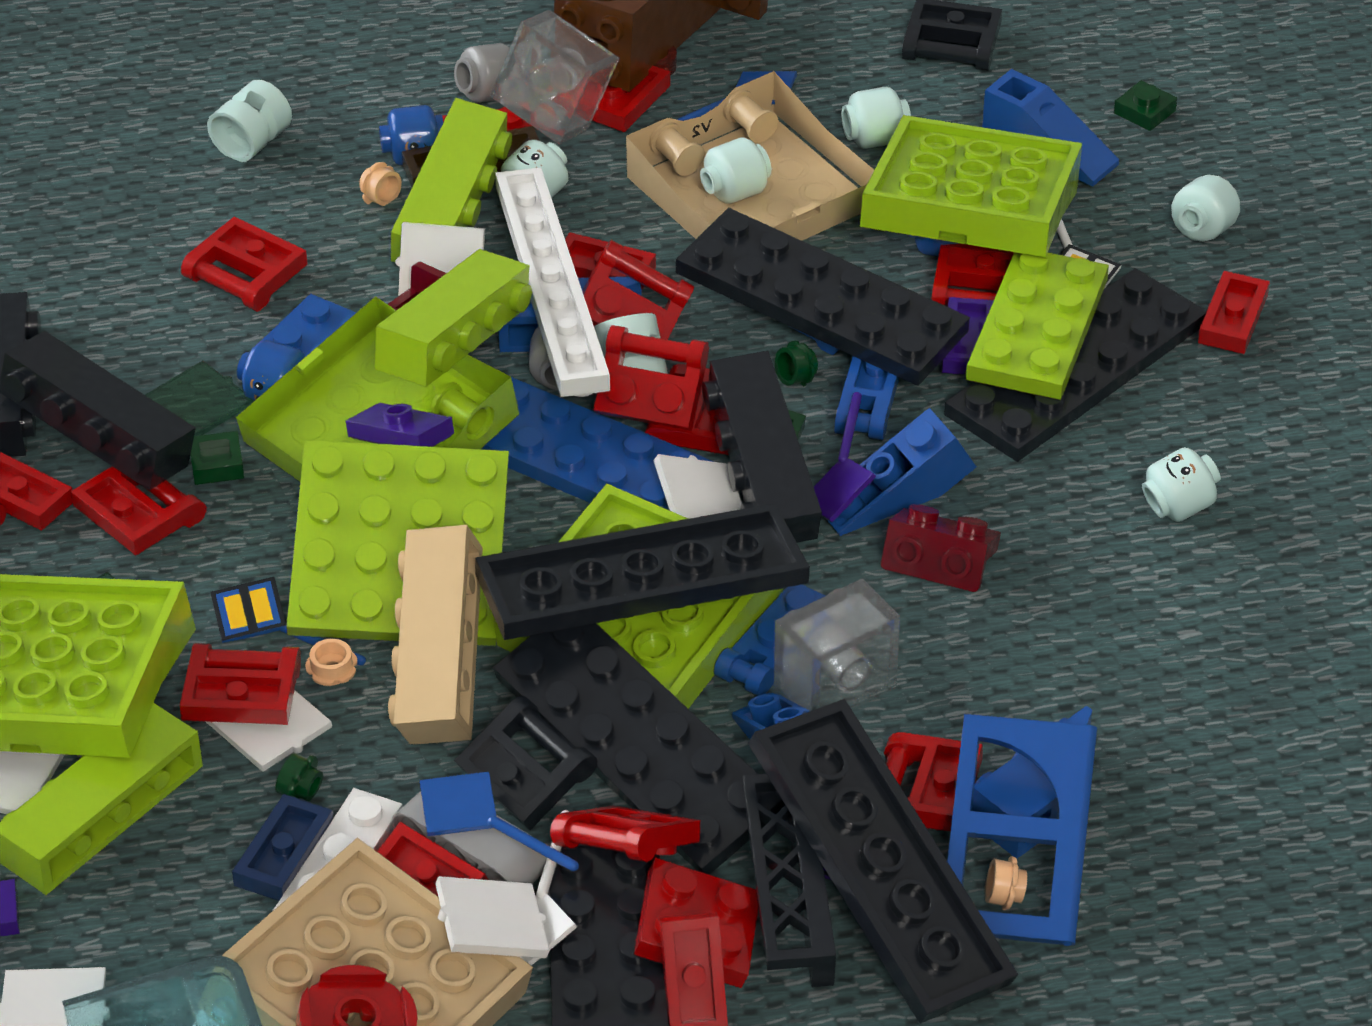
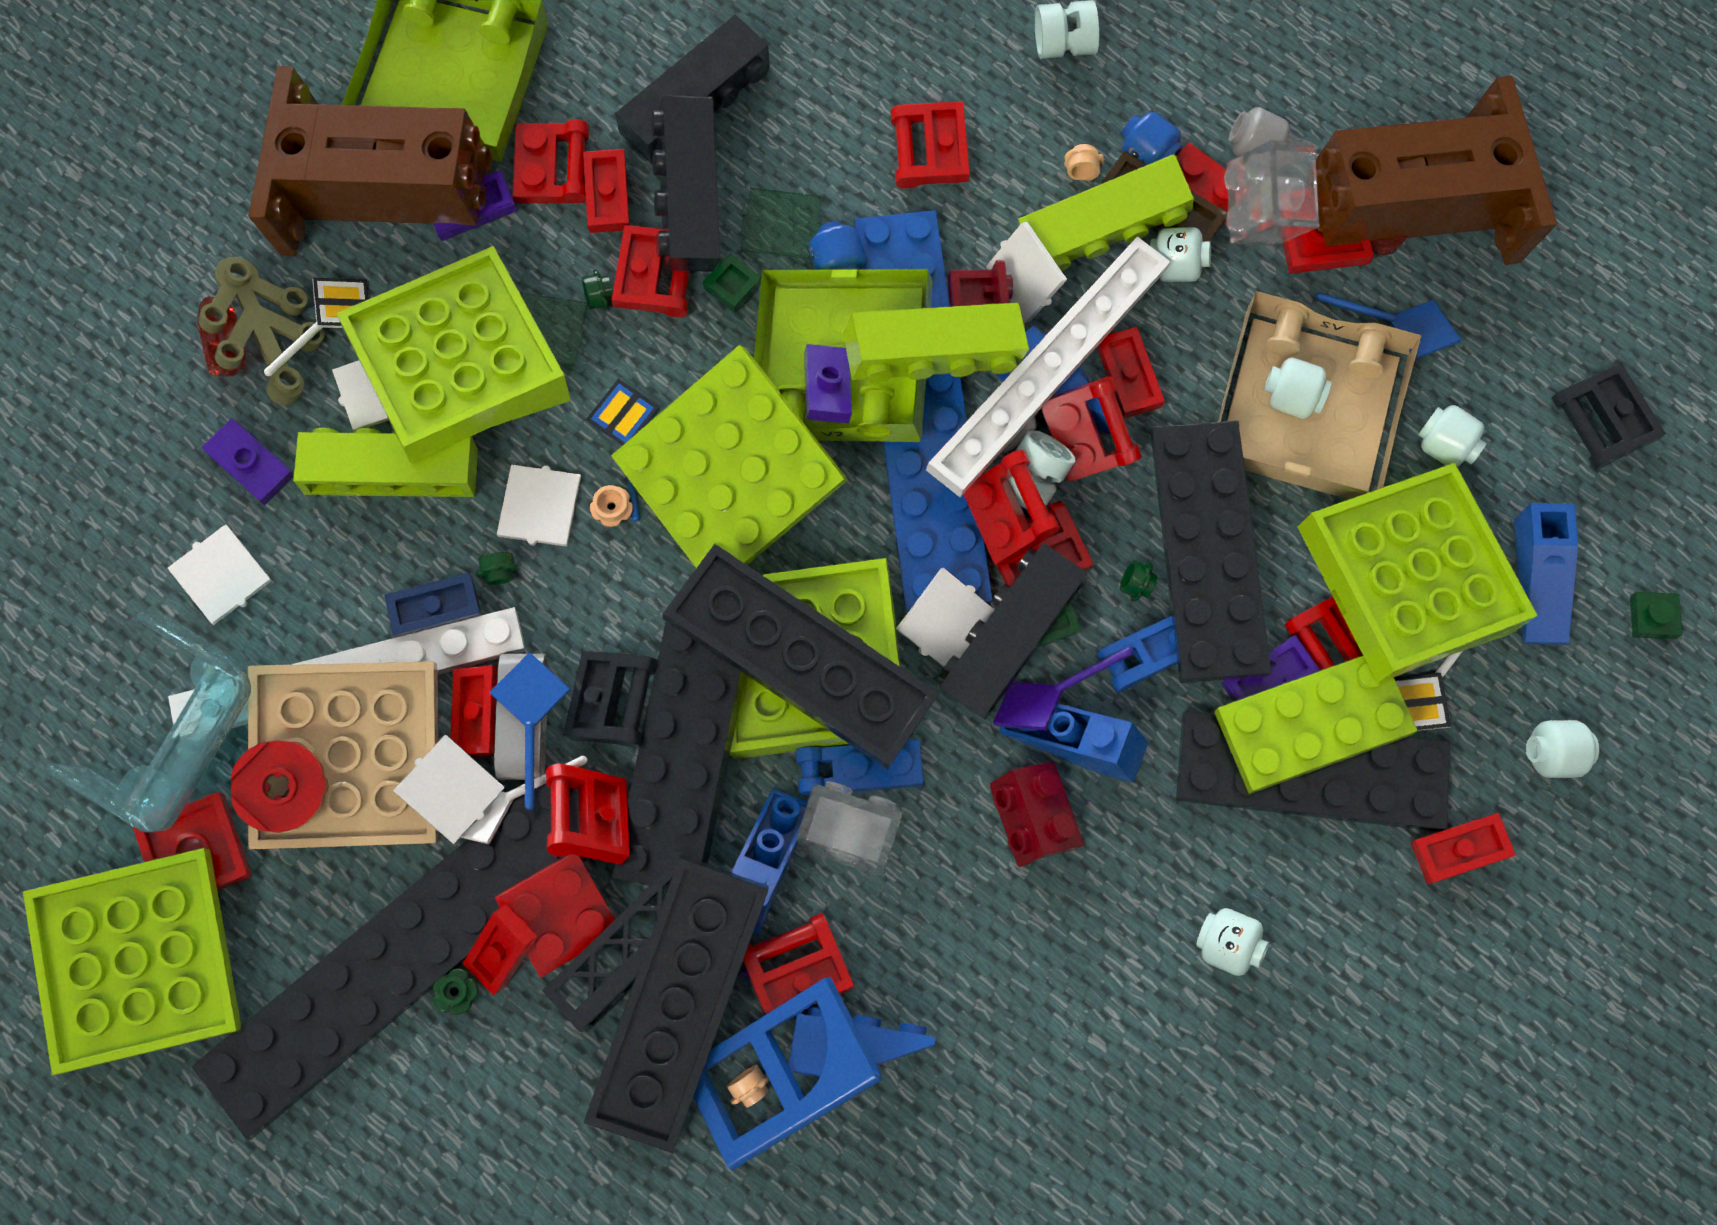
camera: 50 degrees right, 30 degrees up
red plate [180,643,301,725] -> none
tan brick [388,525,483,744] -> none
none -> dark green plate [582,270,613,310]

